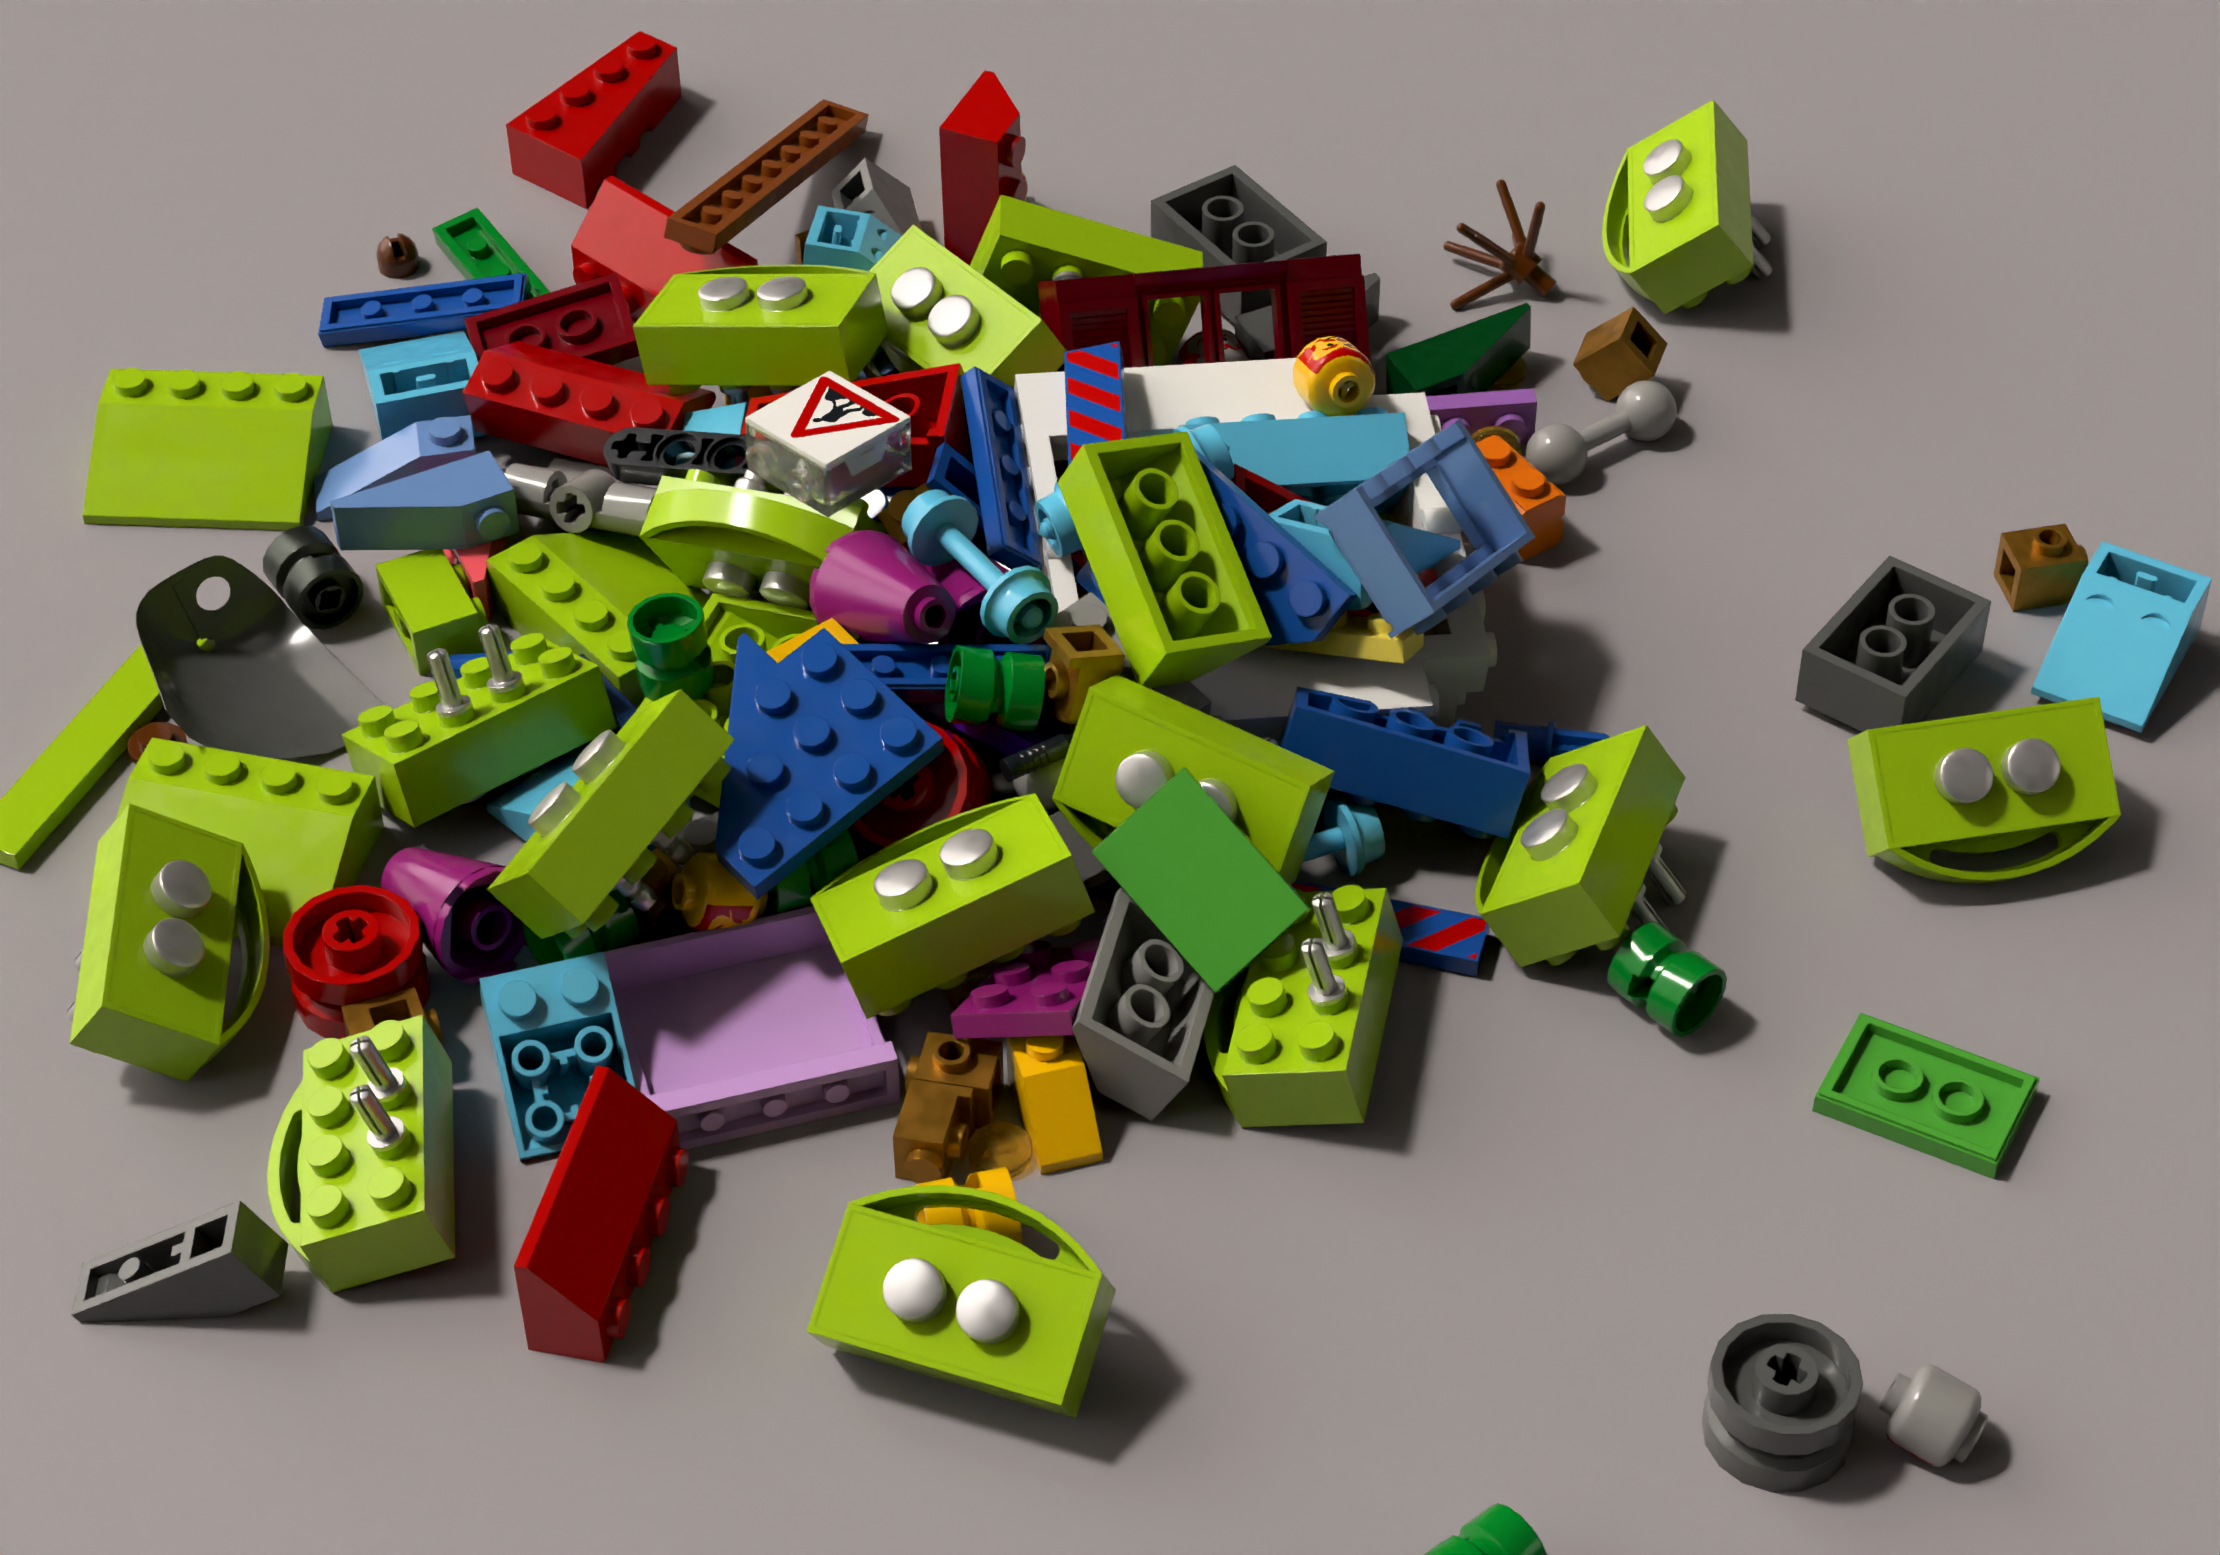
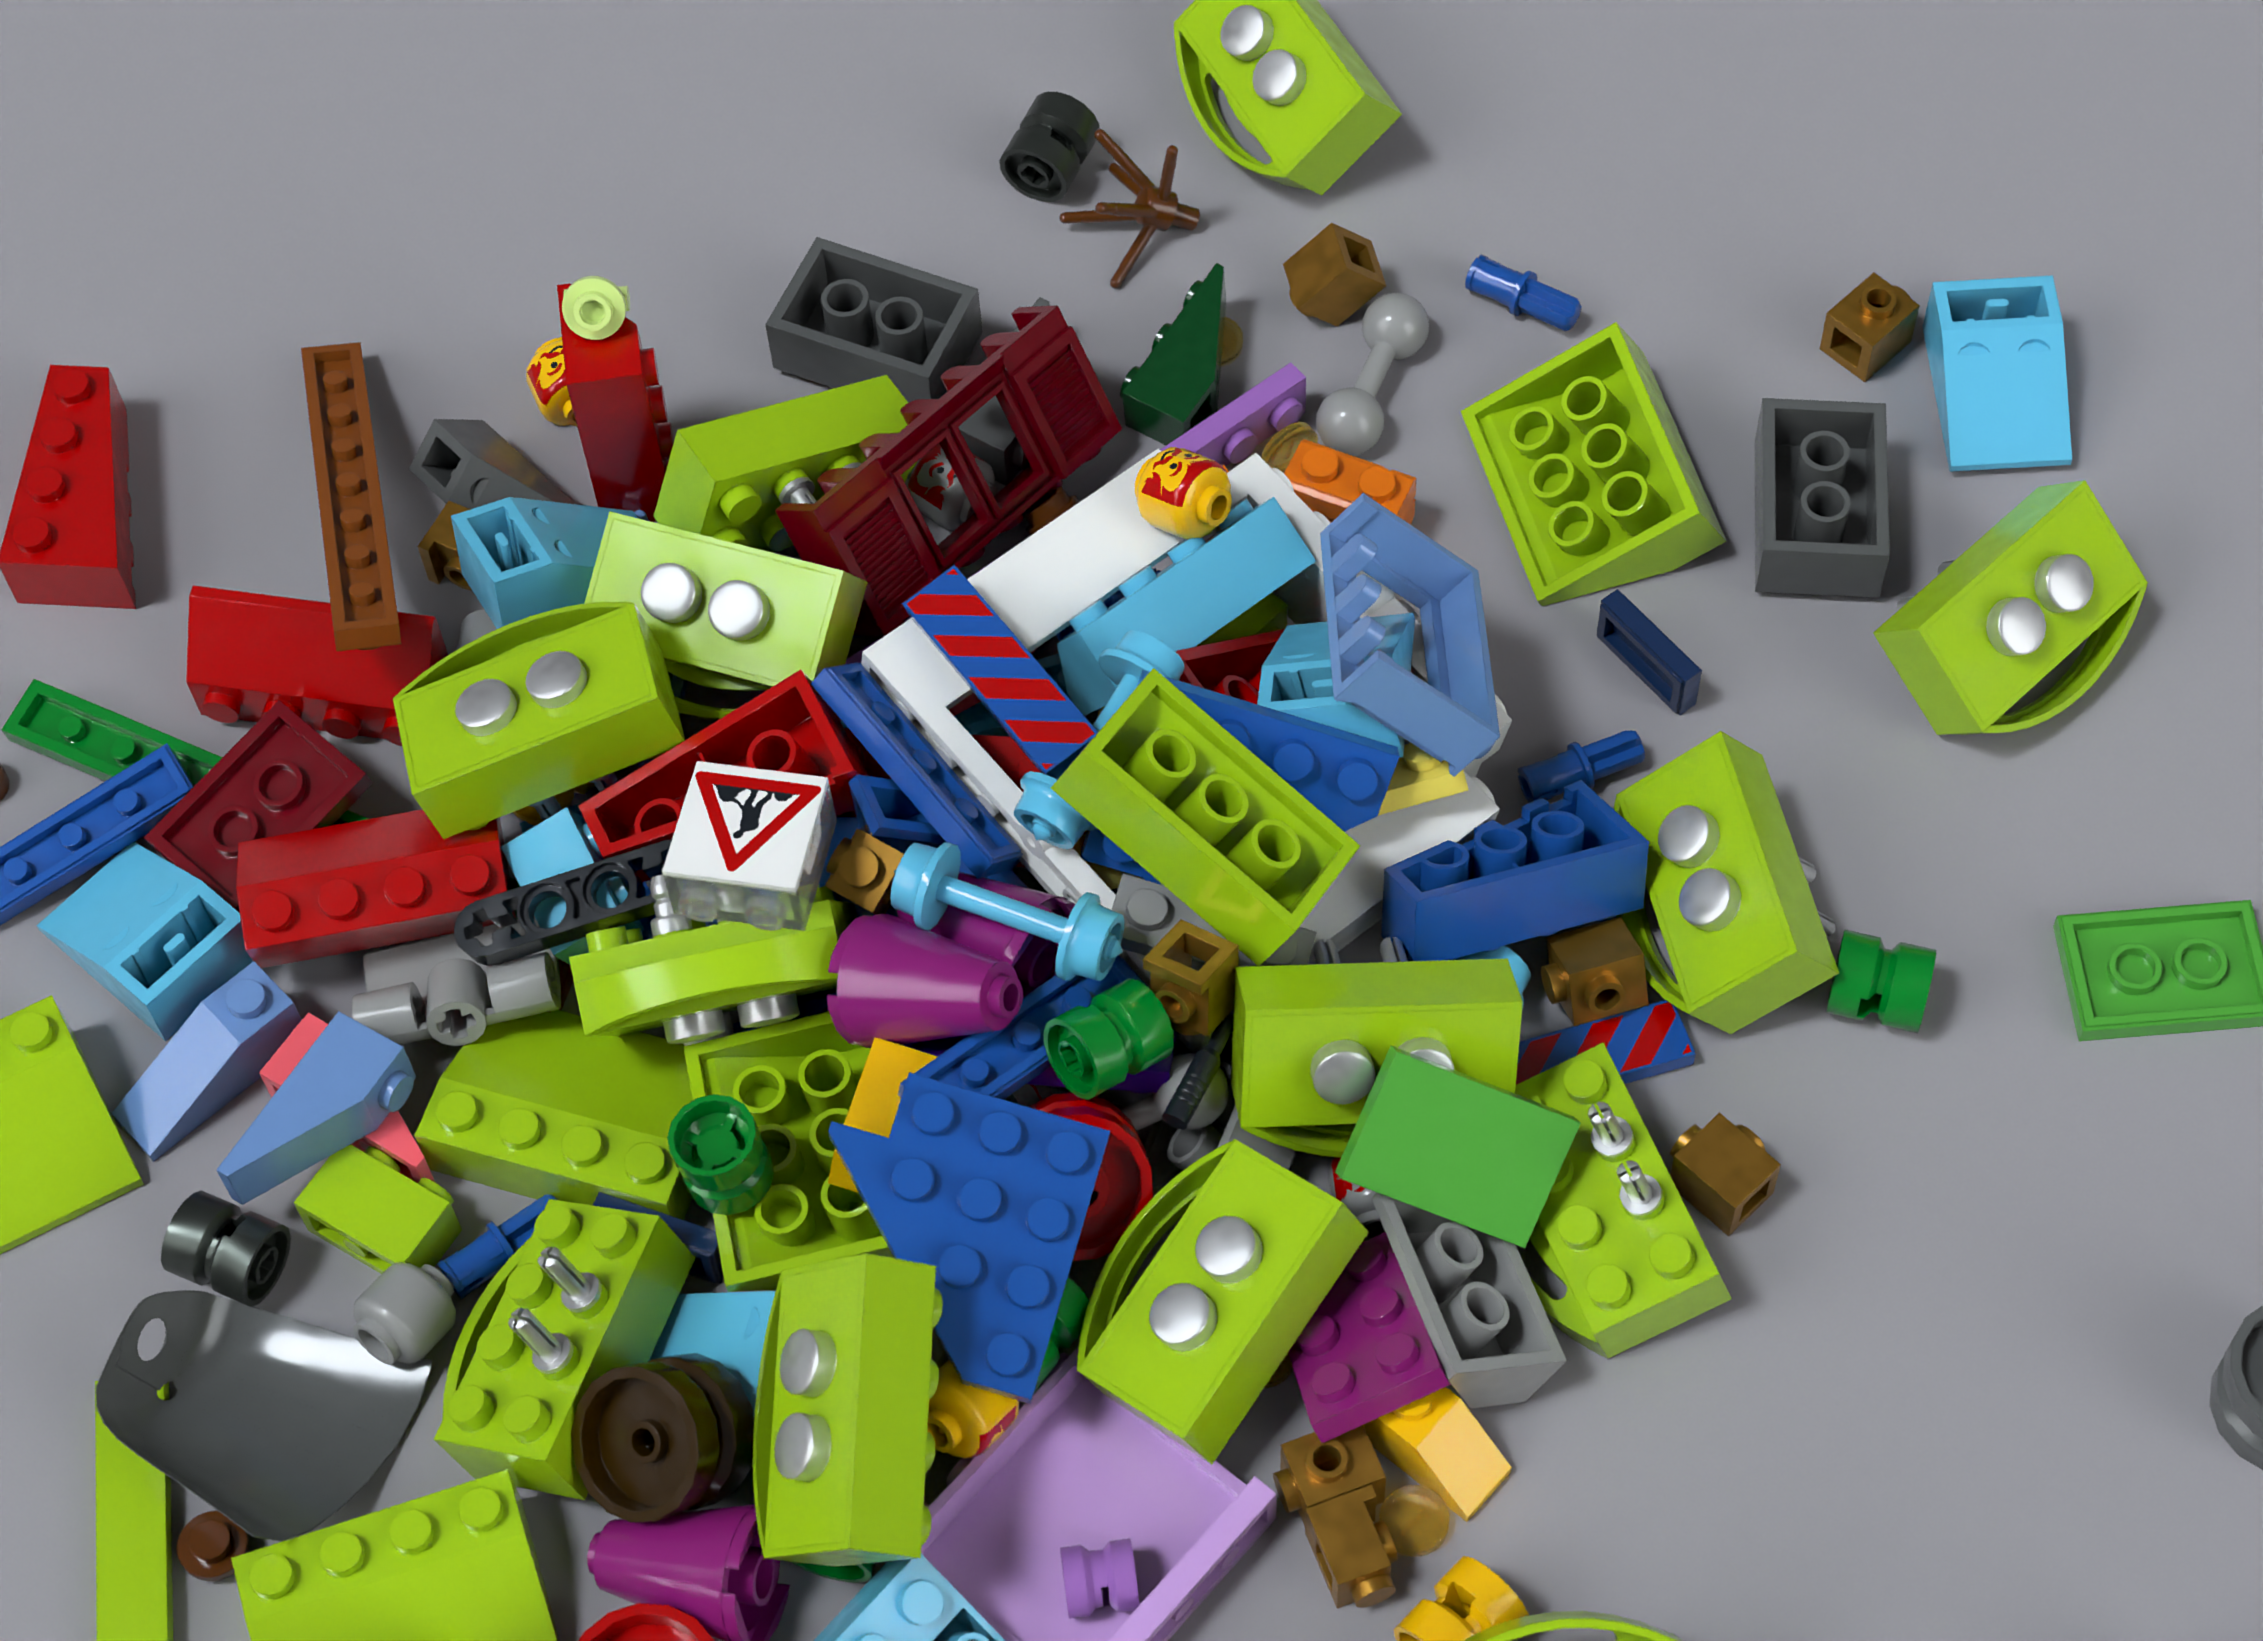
camera: 30 degrees left, 15 degrees up
none -> light grey head [353,1262,456,1365]
none -> yellowish green plate [562,276,630,340]
none -> dark brown wheel [571,1353,754,1523]
none -> pearl dark grey wheel [999,91,1100,202]
none -> medium lavender wheel [1060,1538,1139,1619]
none -> lime slope [1460,322,1726,606]
none -> blue axle [1465,254,1582,331]
none -> pearl gold brick [1541,917,1649,1026]
none -> dark blue tile [1597,589,1702,715]
none -> pearl gold brick [1670,1112,1781,1237]

